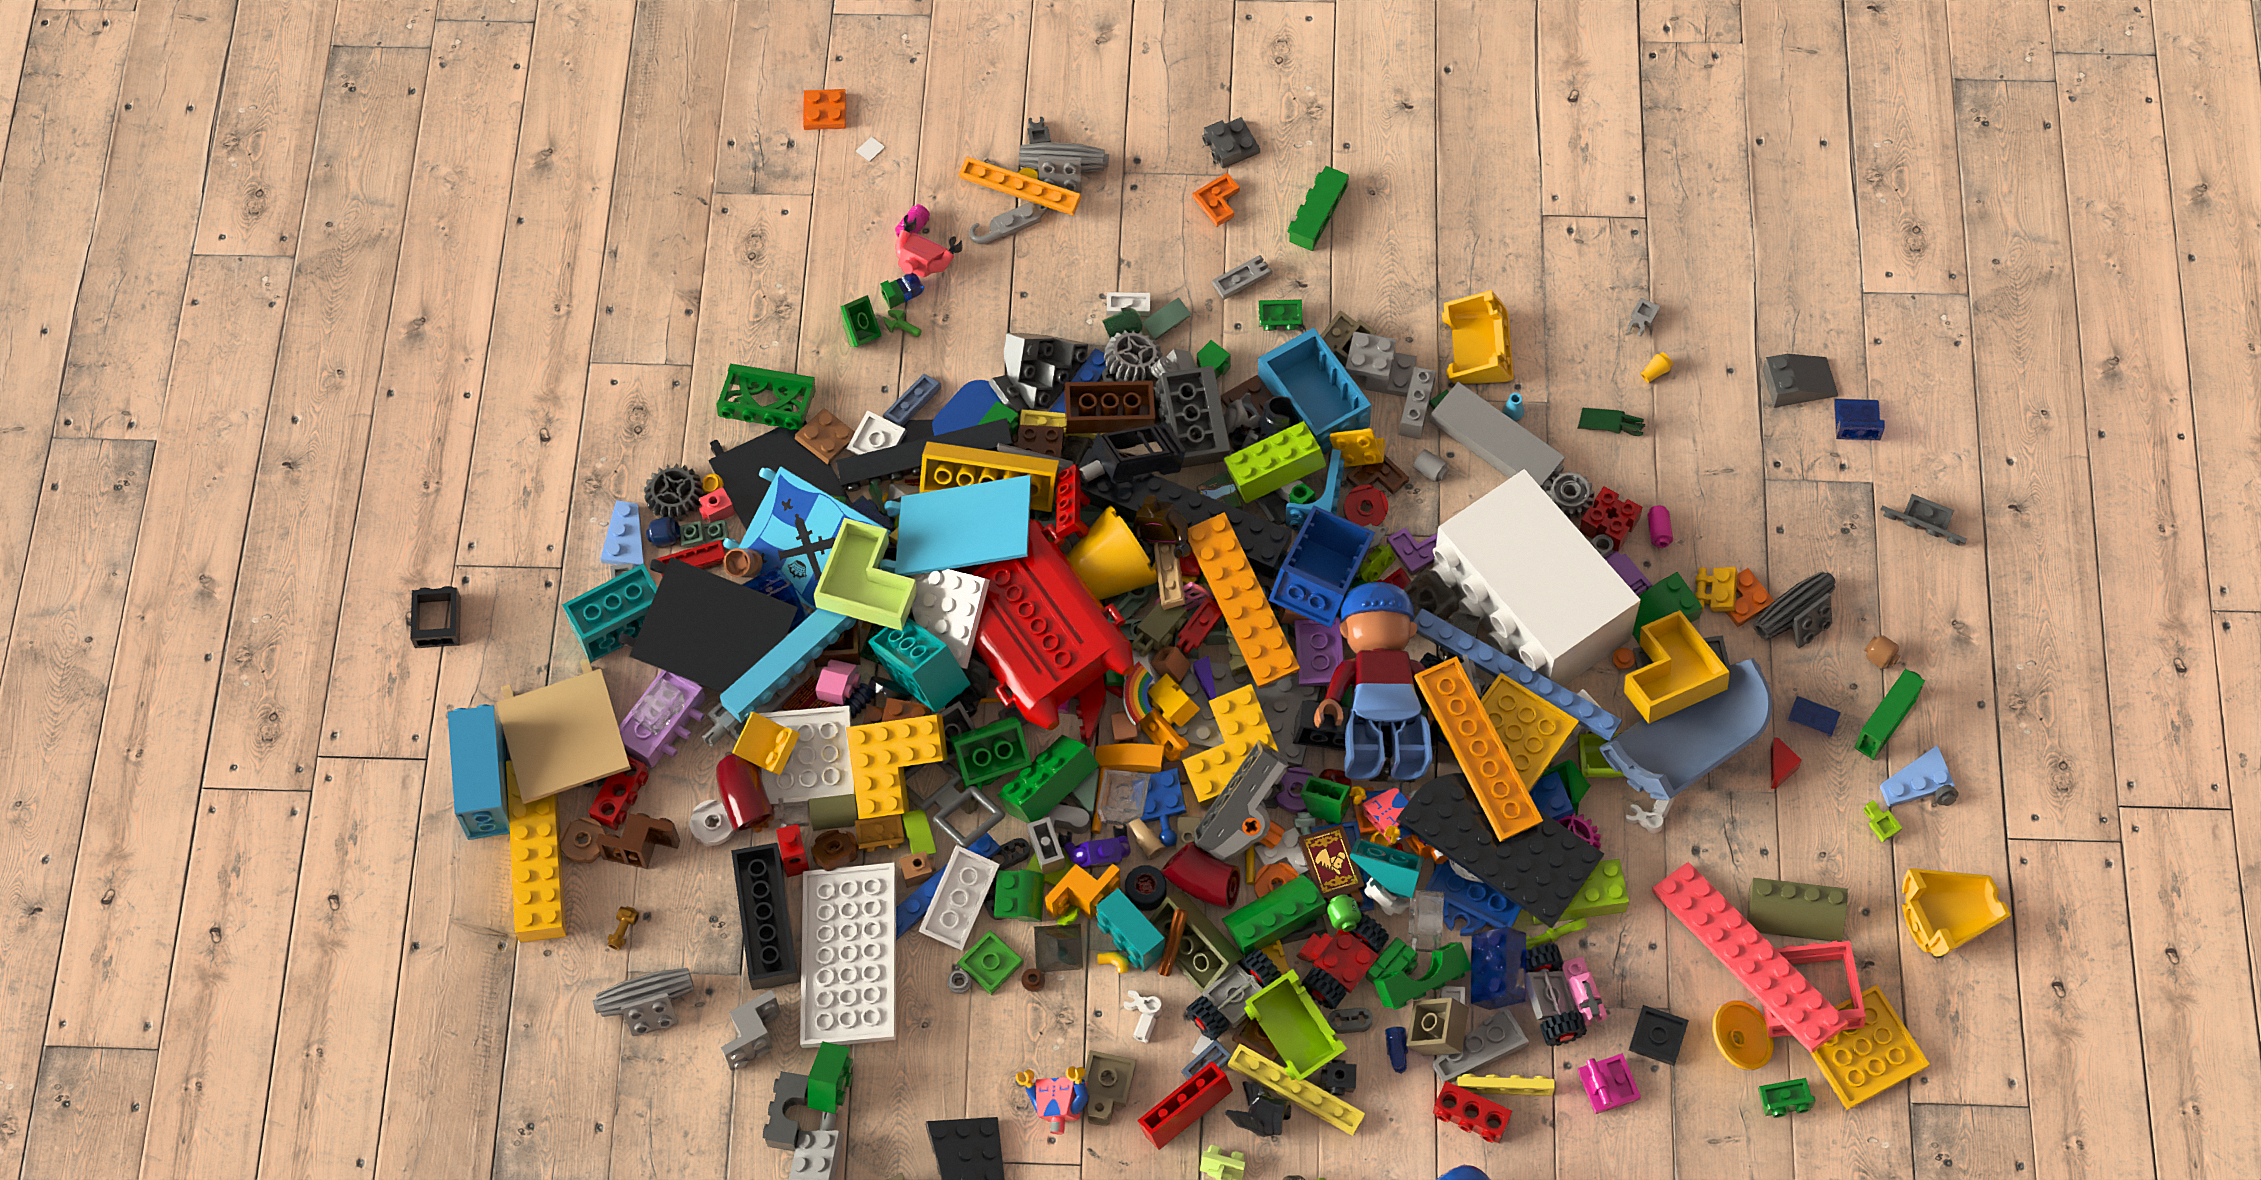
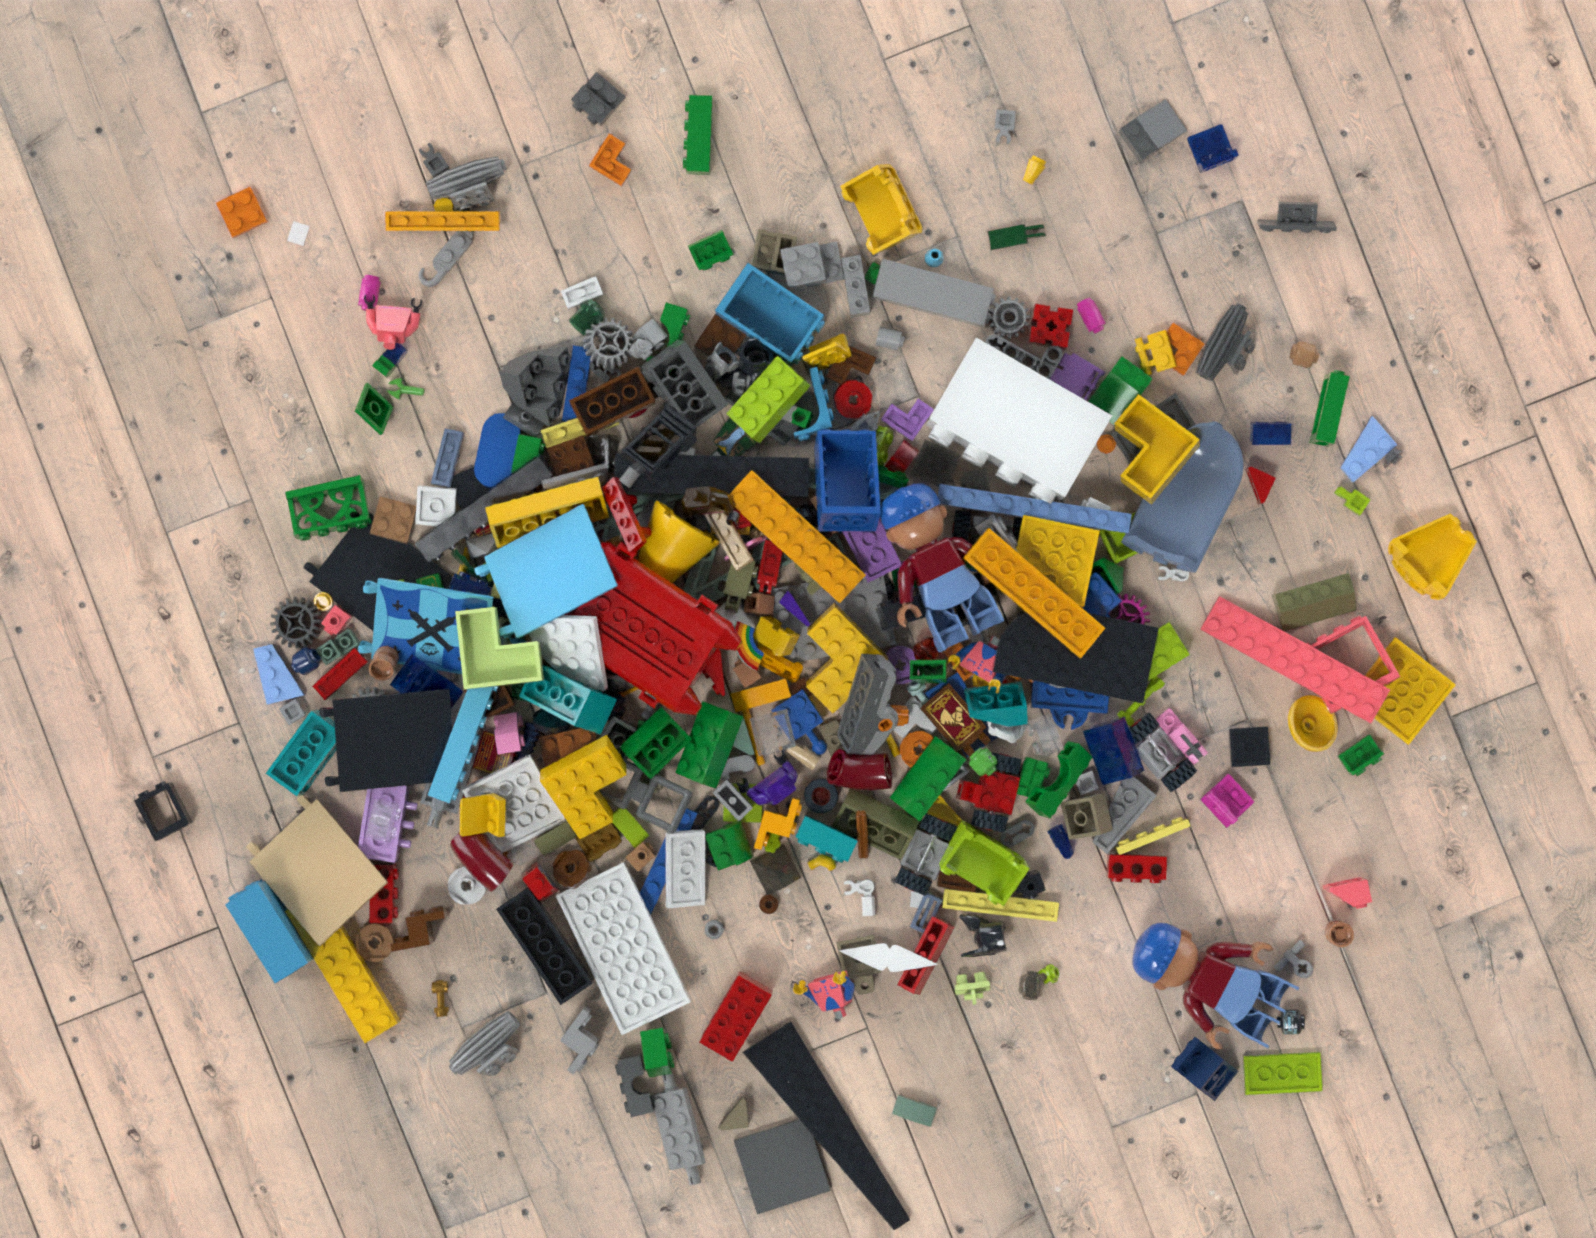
camera: 20 degrees left, 25 degrees up
bright green tile [957,930,1024,995] -> none
sand green slope [1142,297,1192,340] -> none
light grey hinge [1212,255,1273,300] -> none
none -> red brick [699,971,773,1062]
none -> white sticker [840,943,938,972]

